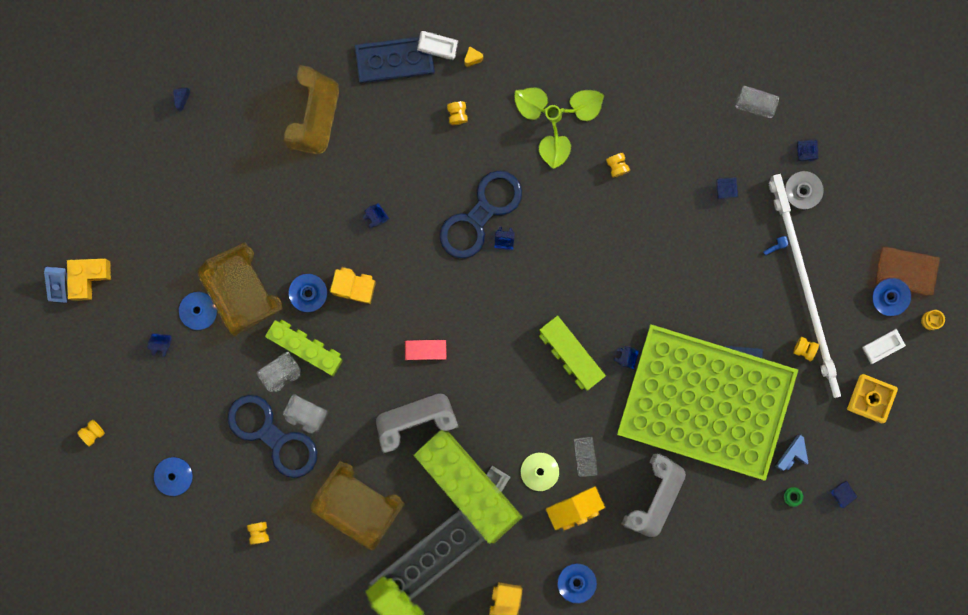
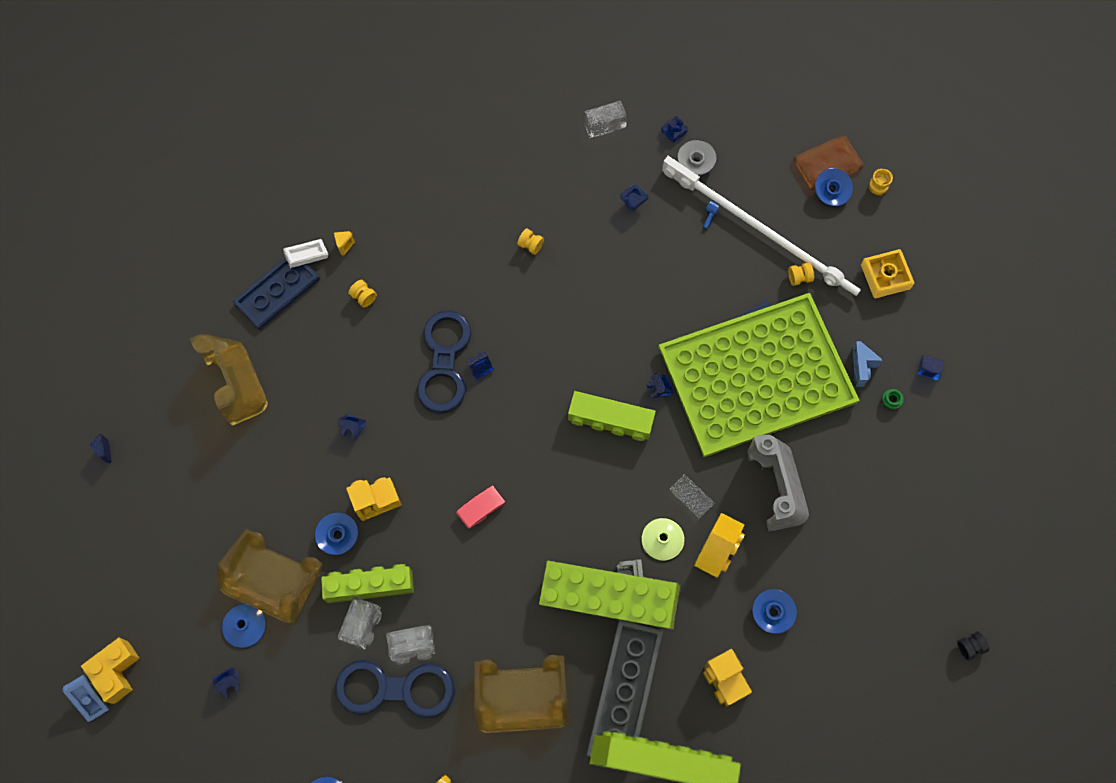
camera: 30 degrees left, 15 degrees down
light grey windscreen [376,394,458,453] -> none
lime plant [515,88,604,169] -> none
white tile [862,329,906,364] -> none

